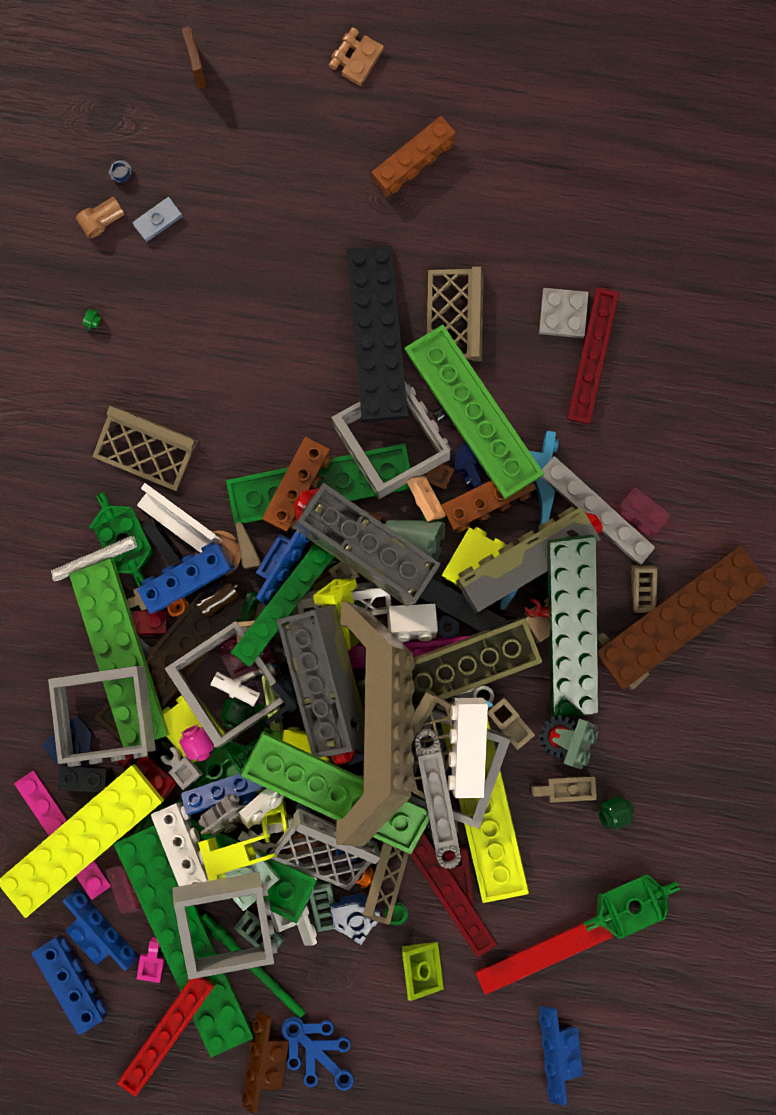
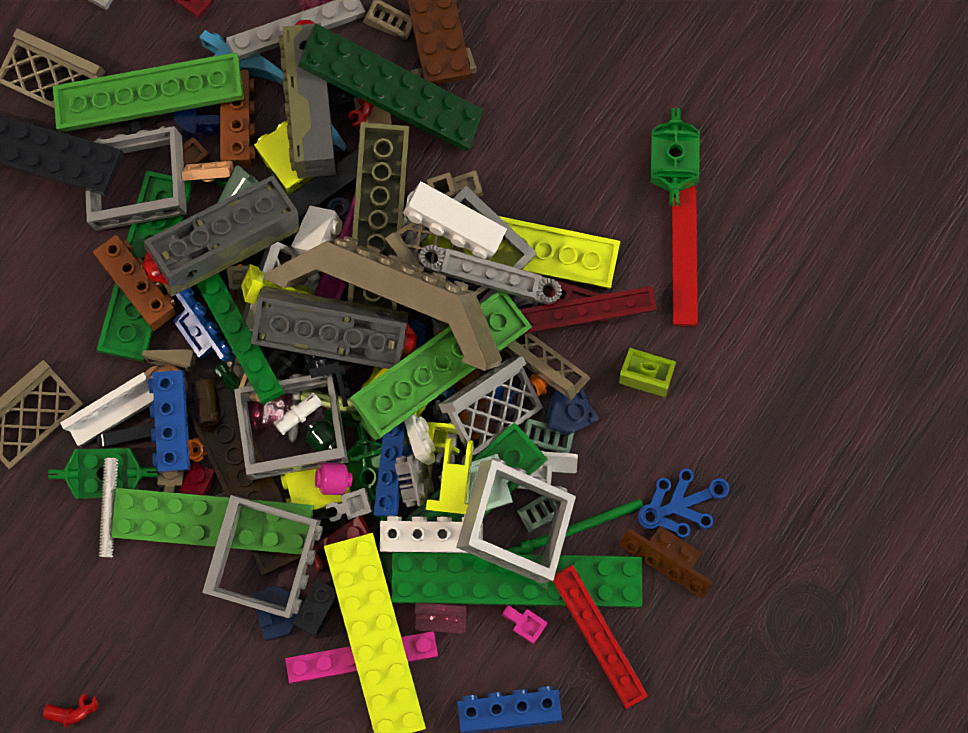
camera: 60 degrees left, 10 degrees down
blue bracket [63,888,139,971] -> none
green plate [385,901,408,926] -> none
dark tan plate [531,776,597,803] -> none
sand green plate [539,715,598,769] -> none
blue bracket [539,1006,583,1106] -> none
dark green head [598,796,634,831] -> none

